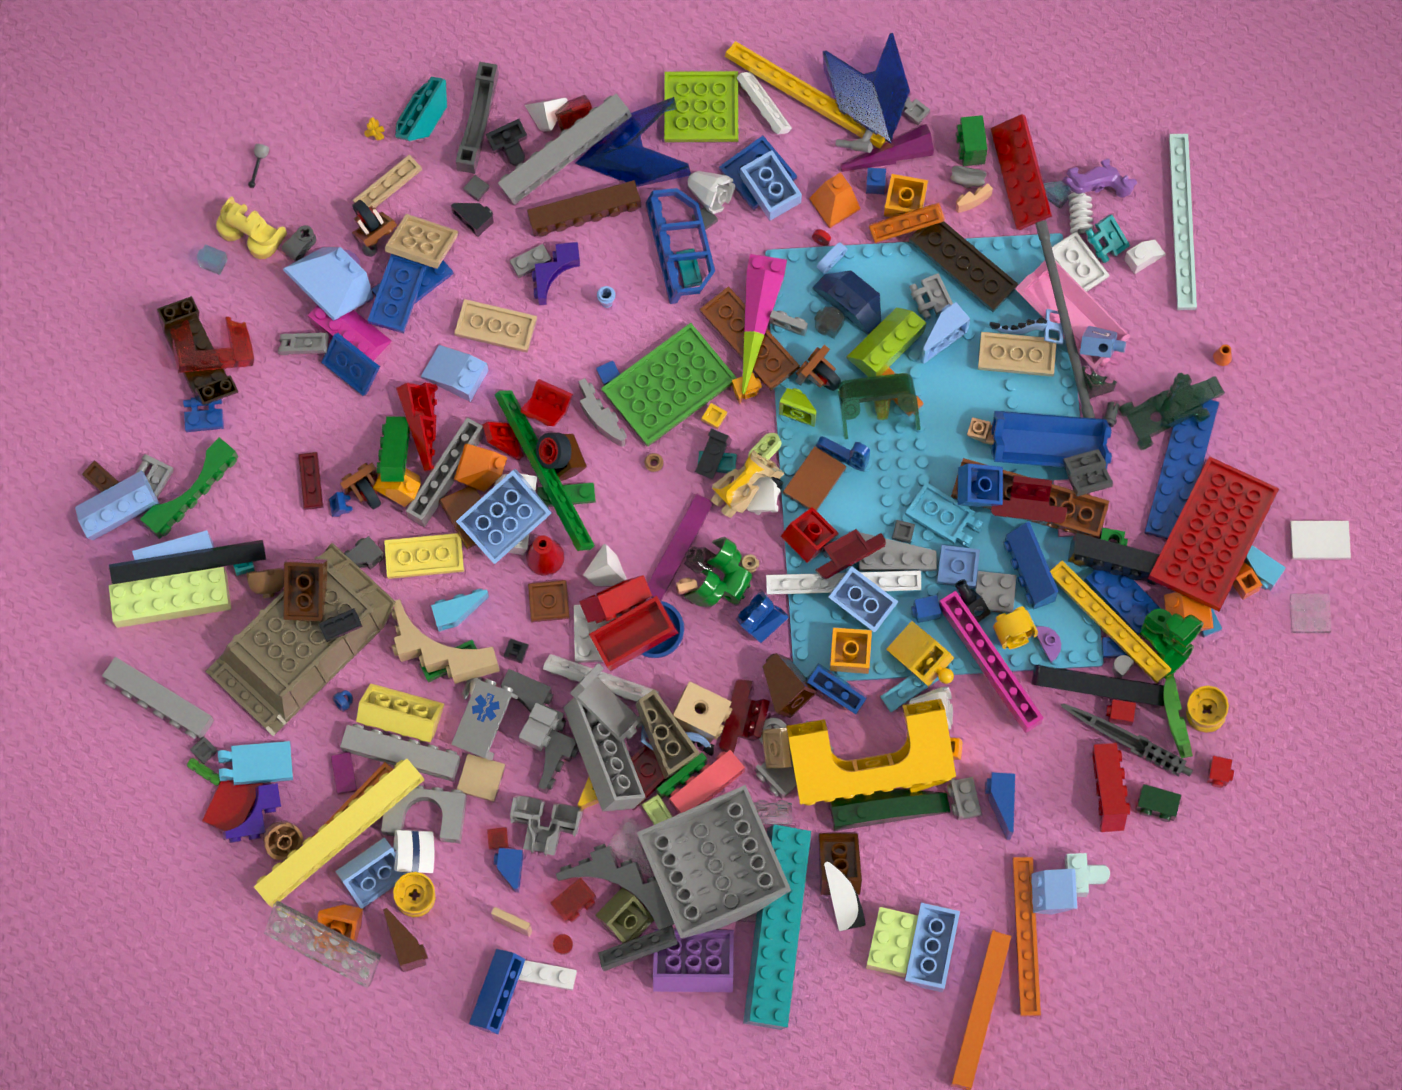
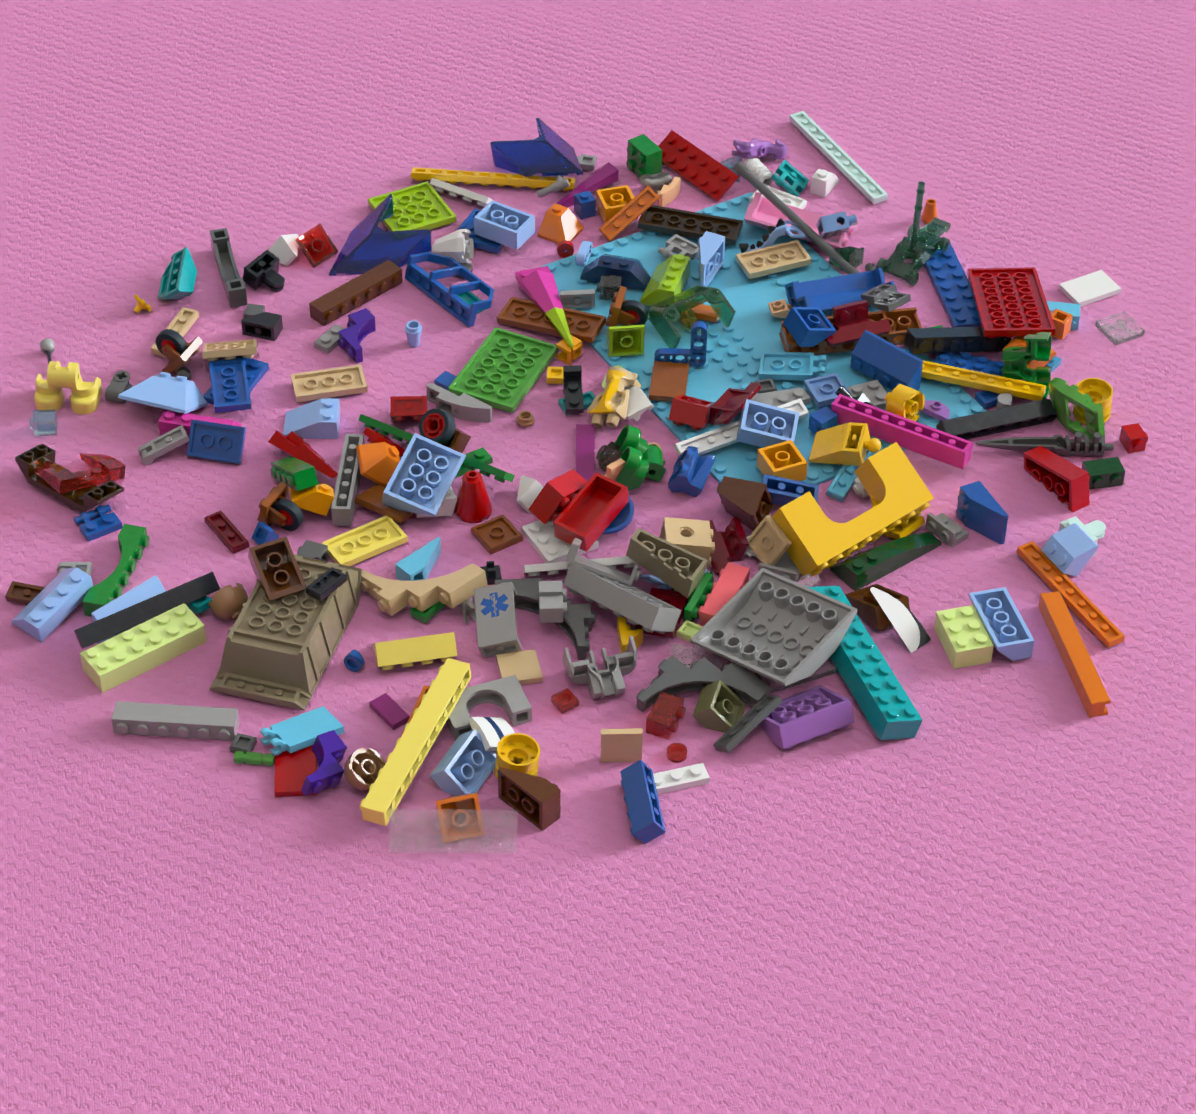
camera: 30 degrees left, 30 degrees down
light grey brick [340,724,461,782] -> none
blue slope [494,848,524,893] -> none
light grey brick [498,94,632,205] -> none
red brick [1106,699,1136,726] -> none

